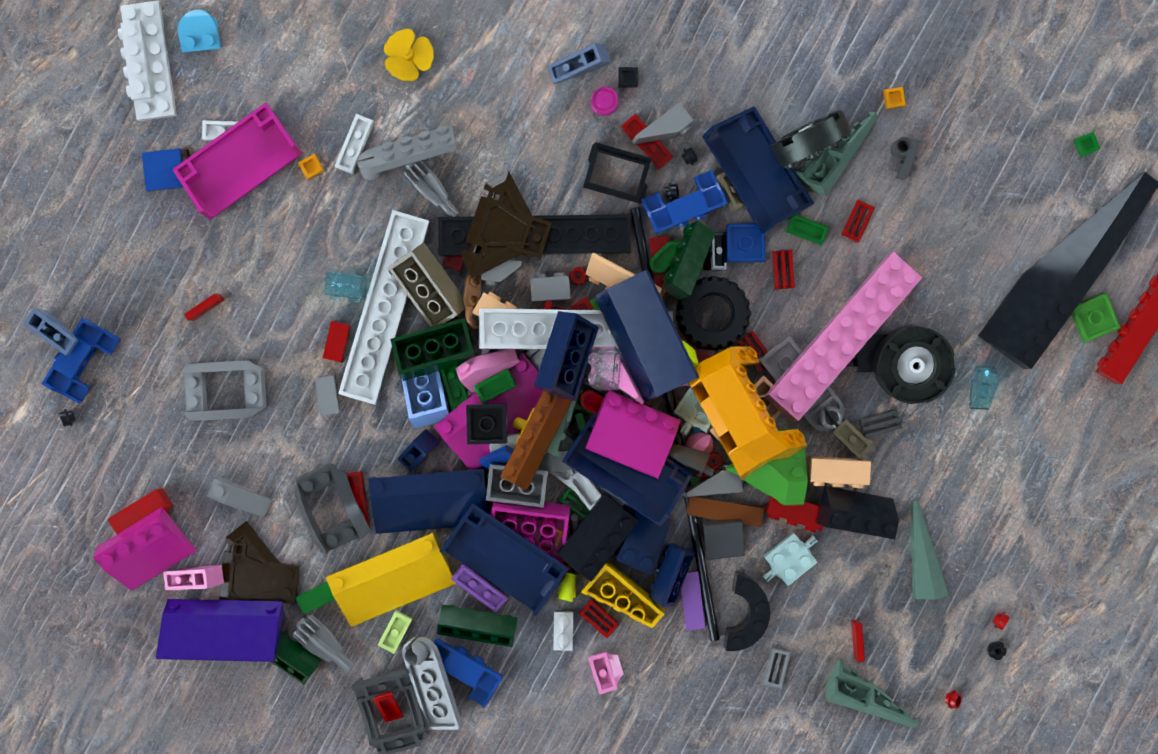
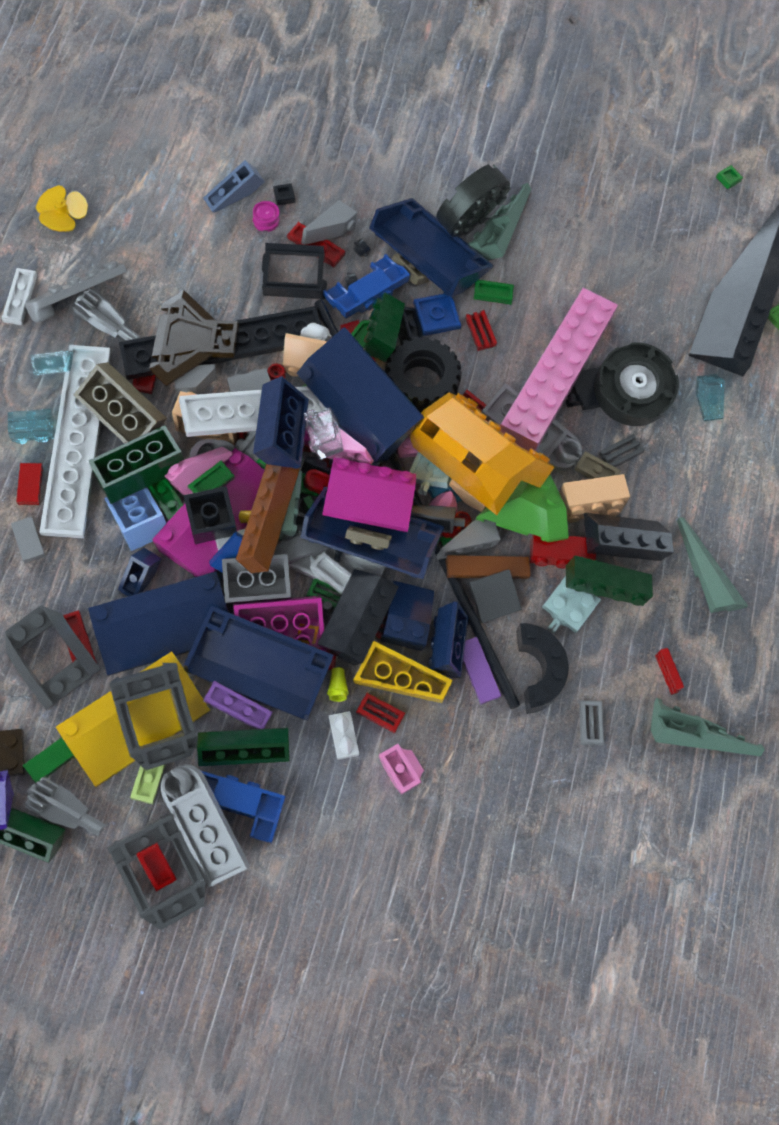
camera: 25 degrees left, 20 degrees down
medium nougat piece [463,275,482,329] -> none
red tile [841,200,875,243] -> none
light orange tile [883,87,906,110] -> none
dark grey plate [891,136,920,180] -> none
none -> clear light blue slope [31,350,73,375]
none -> dark grey wedge [109,663,197,770]
none -> white head [300,323,332,341]
none -> dark tan plate [345,525,392,550]
none -> dark green brick [566,555,653,606]

